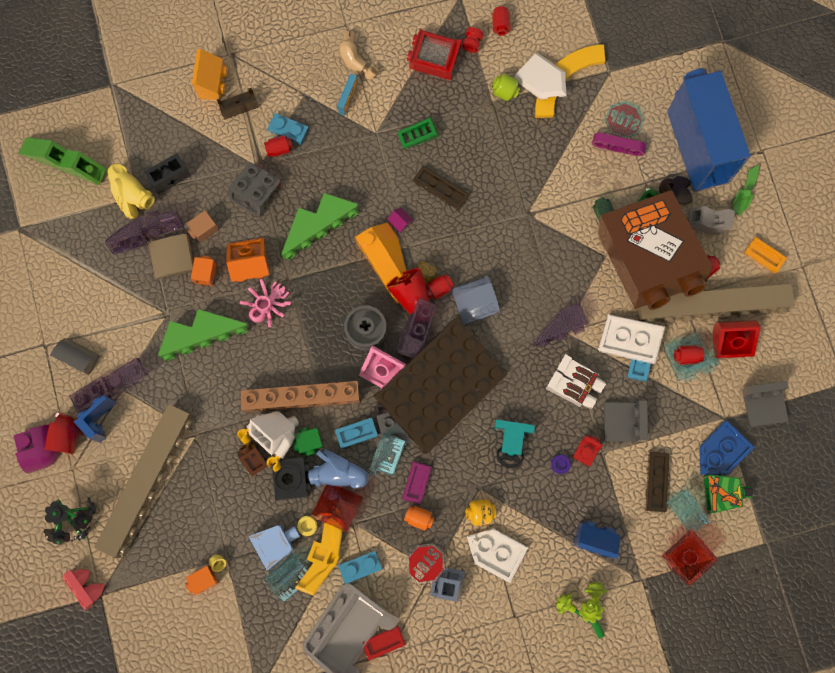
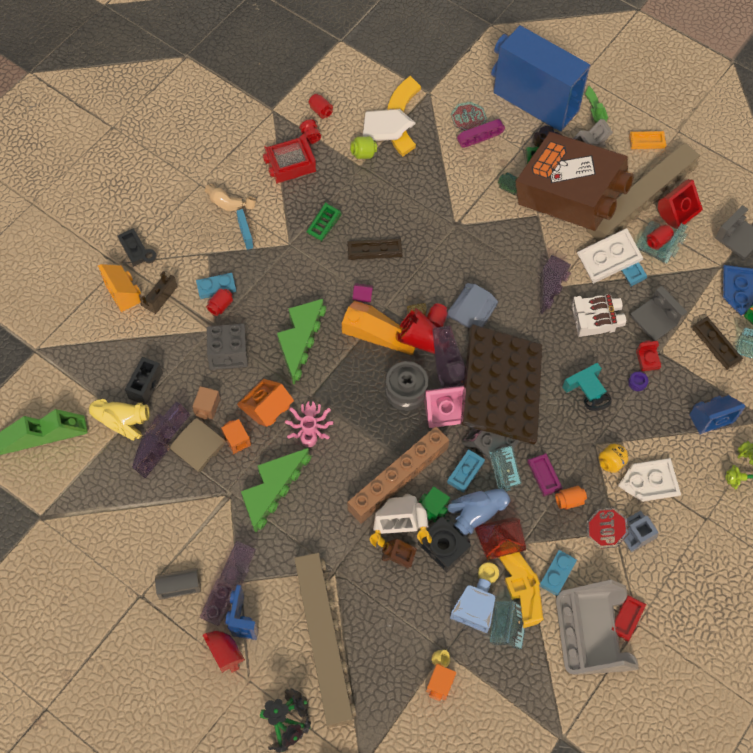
camera: 40 degrees left, 15 degrees down
magenta brick [13,425,60,474] -> none
none -> black hinge [117,228,157,267]

